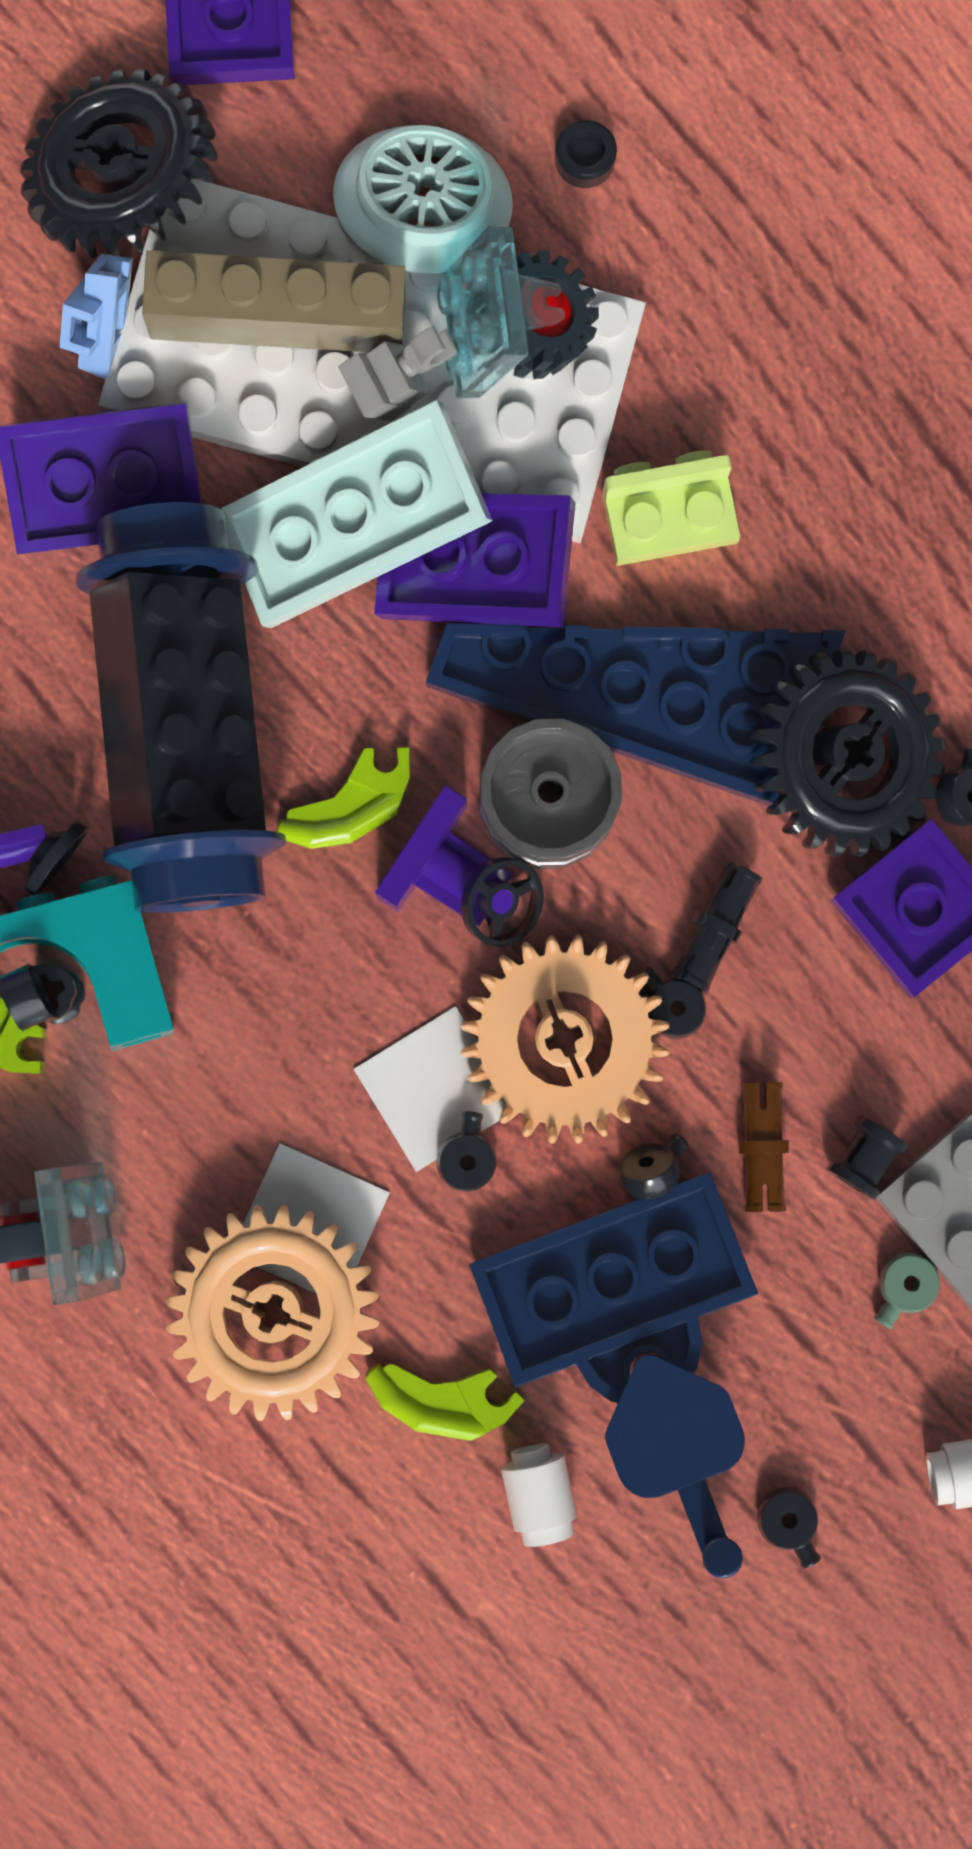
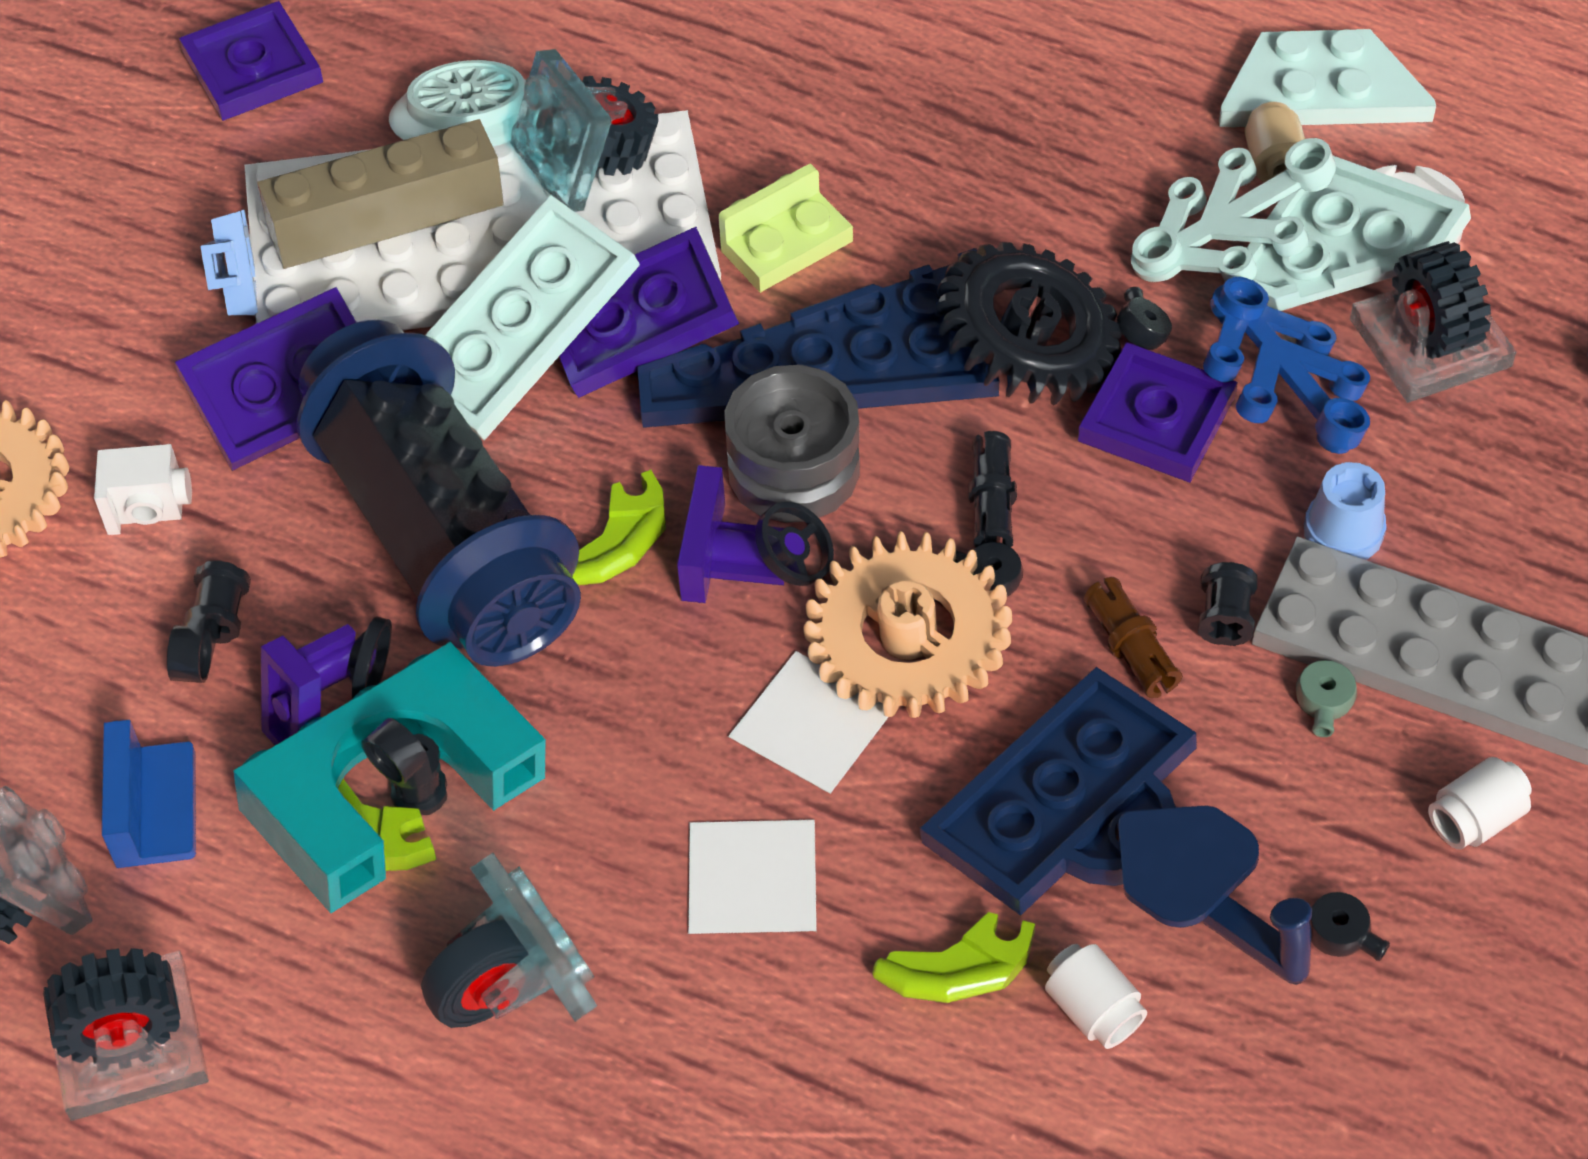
camera: 15 degrees left, 30 degrees down
black gear [19,69,218,259] -> none
light nougat gear [165,1204,380,1421] -> none
light grey piece [338,326,458,421] -> none
black piece [436,1111,497,1192] -> none
black tile [555,120,617,188] -> none
black piece [619,1134,688,1200] -> none

